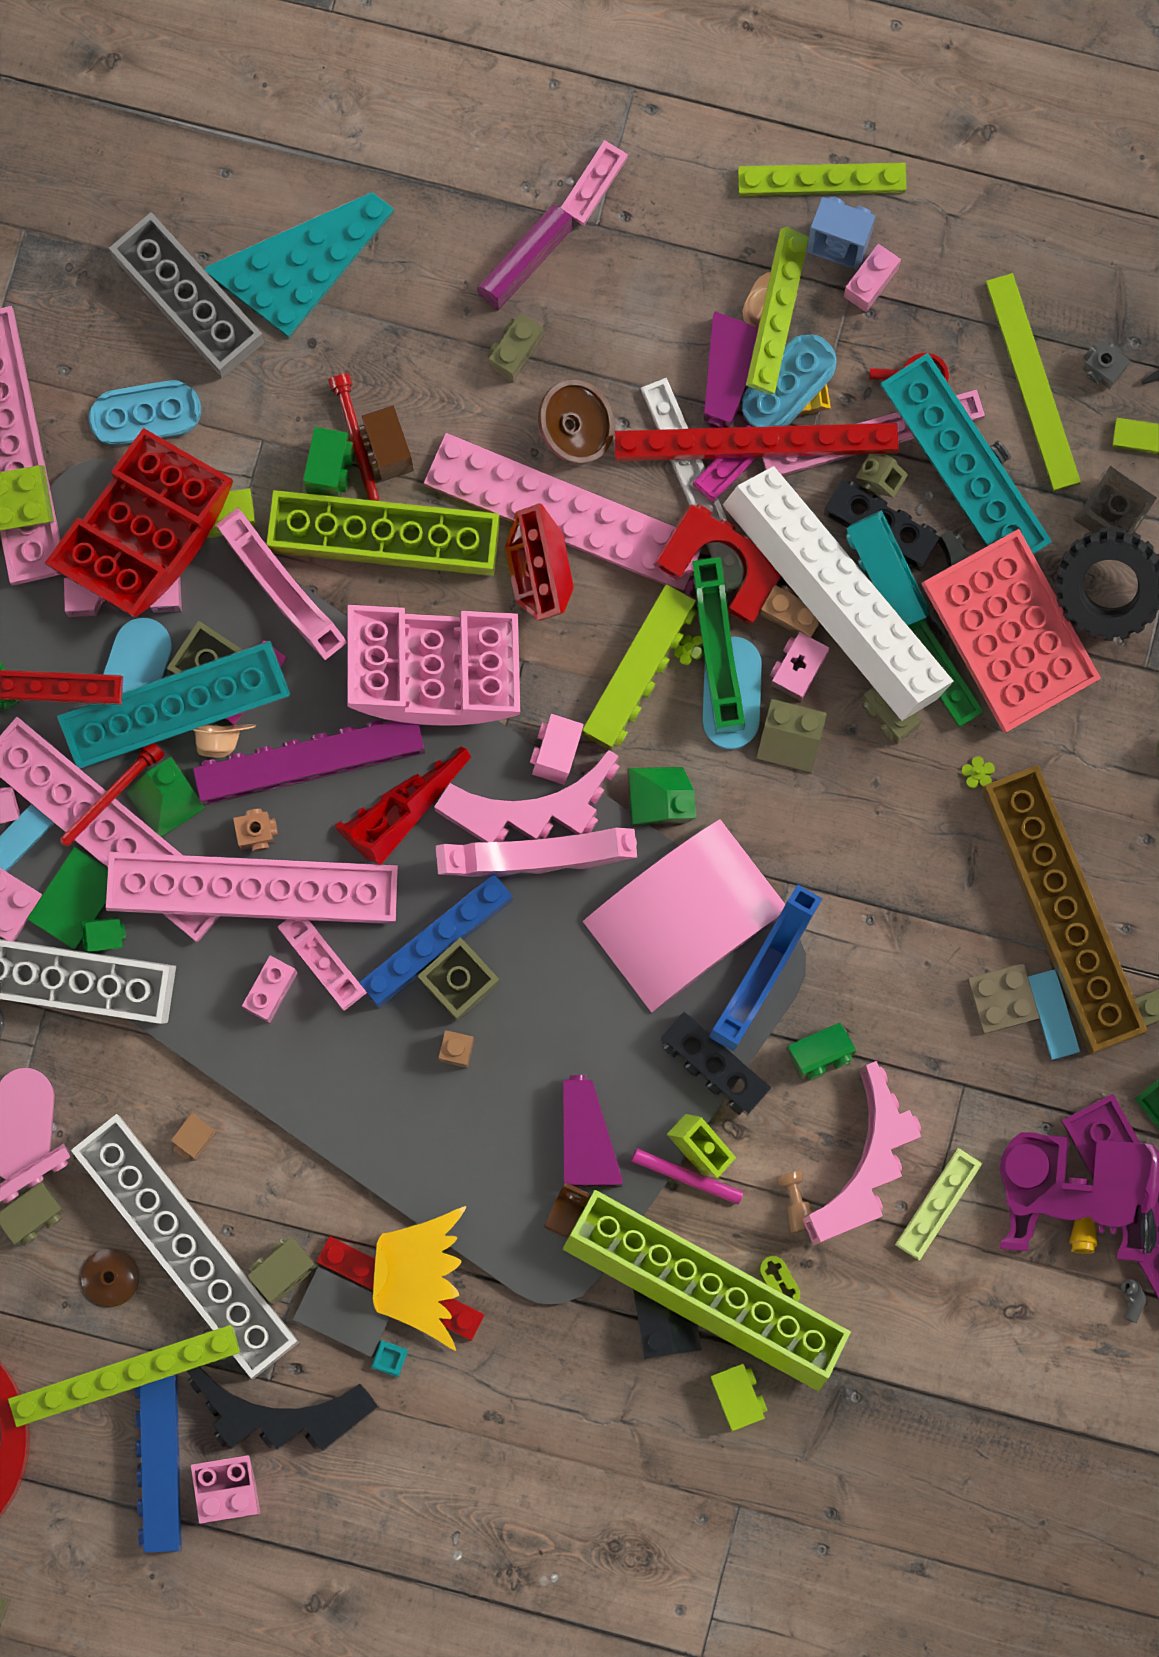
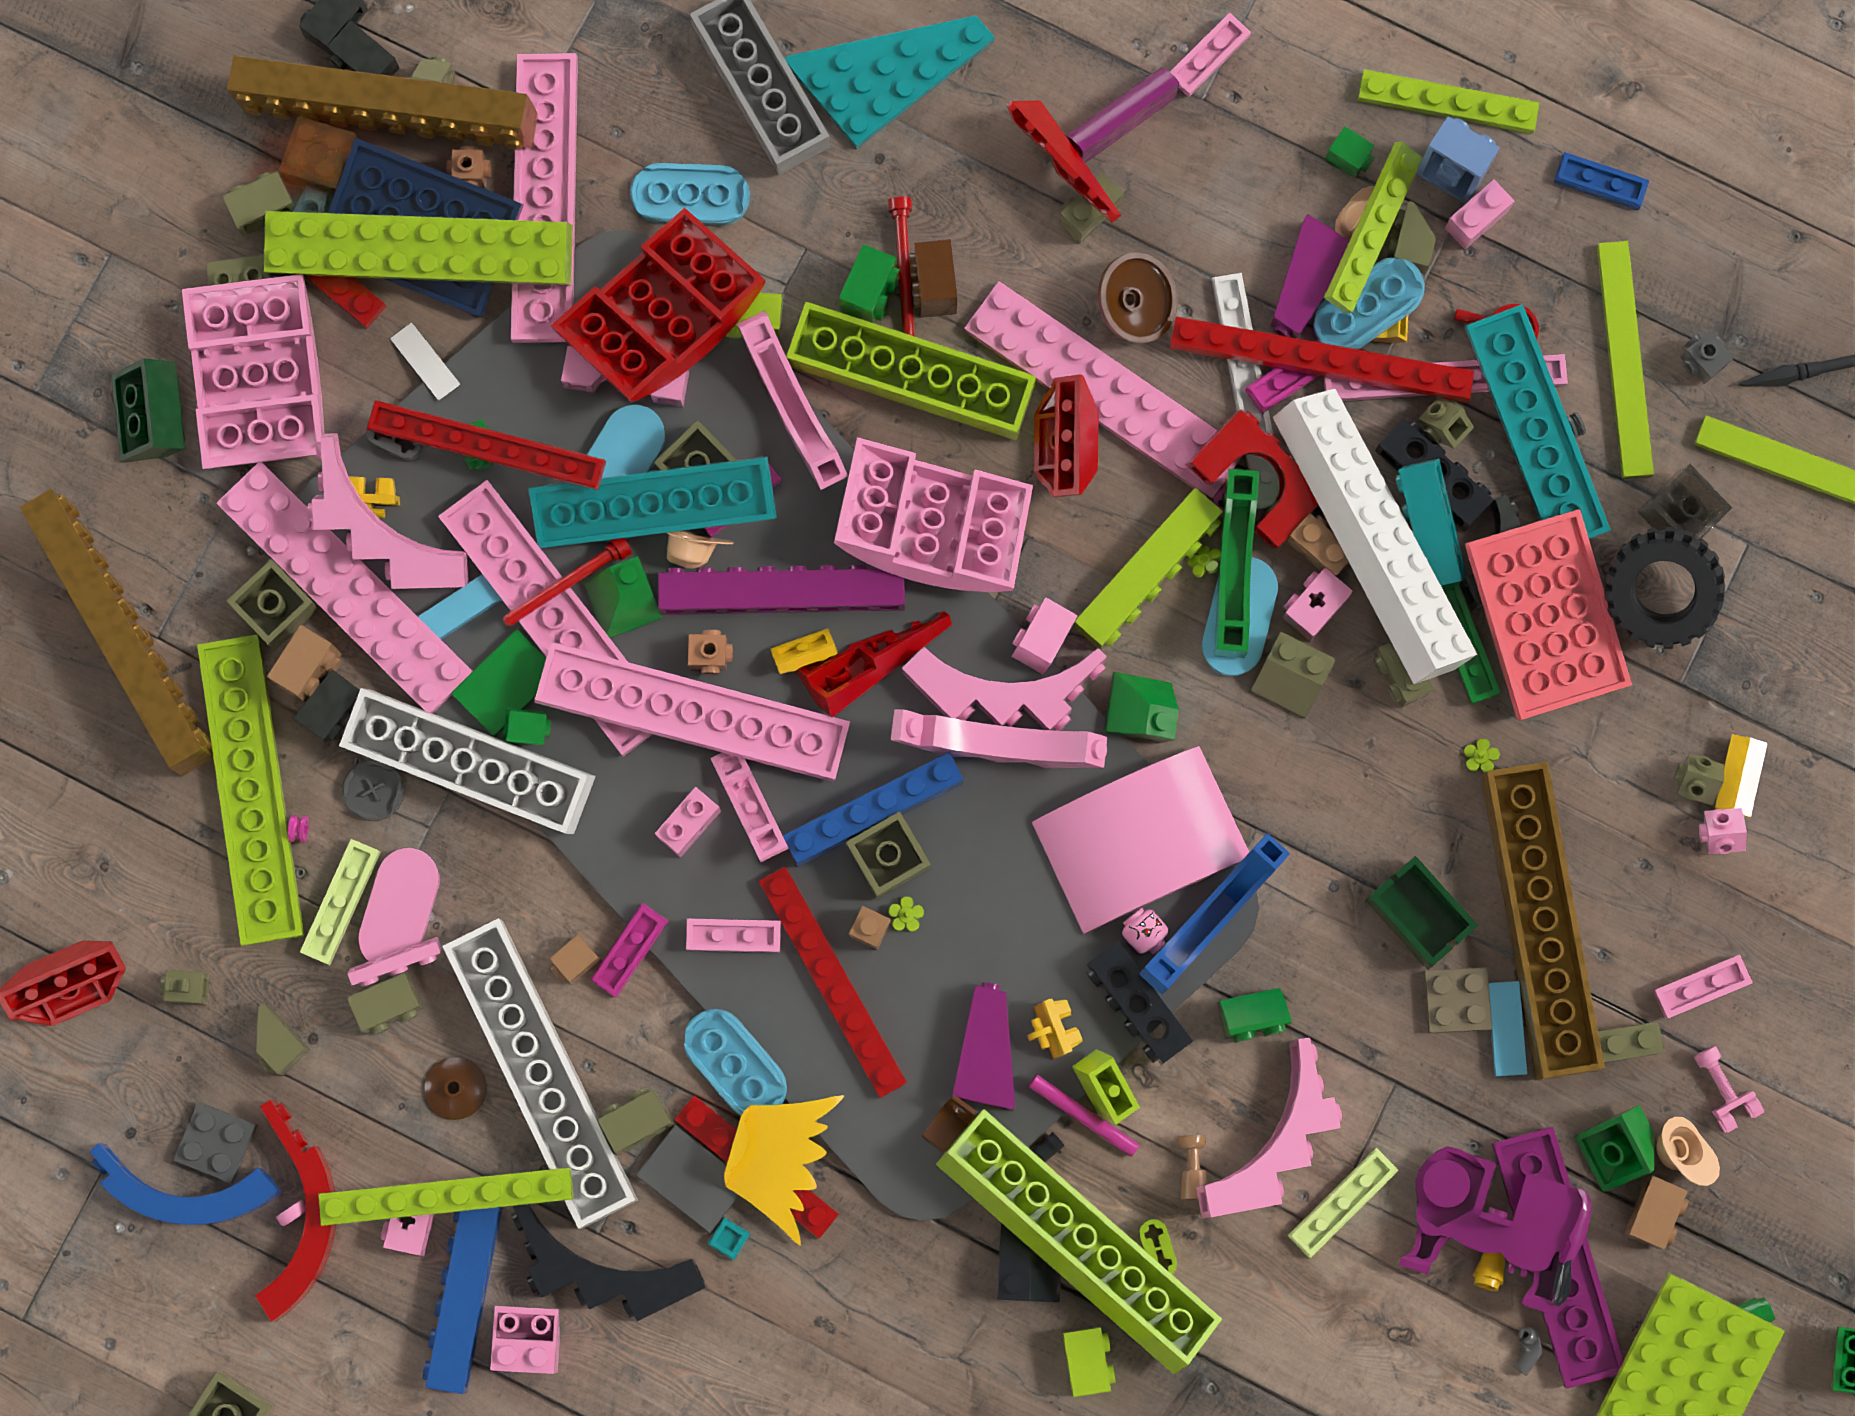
camera: 10 degrees right, 0 degrees up
none -> bright pink brick [381,1185,435,1256]
none -> dark pink tile [590,903,669,998]
none -> medium azure tile [684,1009,787,1116]
none -> bright pink plate [686,919,781,953]
none -> red plate [758,866,907,1099]
none -> yellow plate [770,628,838,674]
none -> lime plant [888,897,924,932]
none -> red wedge [1007,100,1121,223]
none -> yellow hips [1027,998,1083,1059]
none -> black pin [1031,1132,1065,1162]
none -> bright pink head [1122,907,1168,955]
none -> green brick [1325,126,1375,178]
none -> dark green piece [1365,856,1479,969]
none -> olive slope [1387,201,1436,275]
none -> blue tile [1554,152,1650,210]

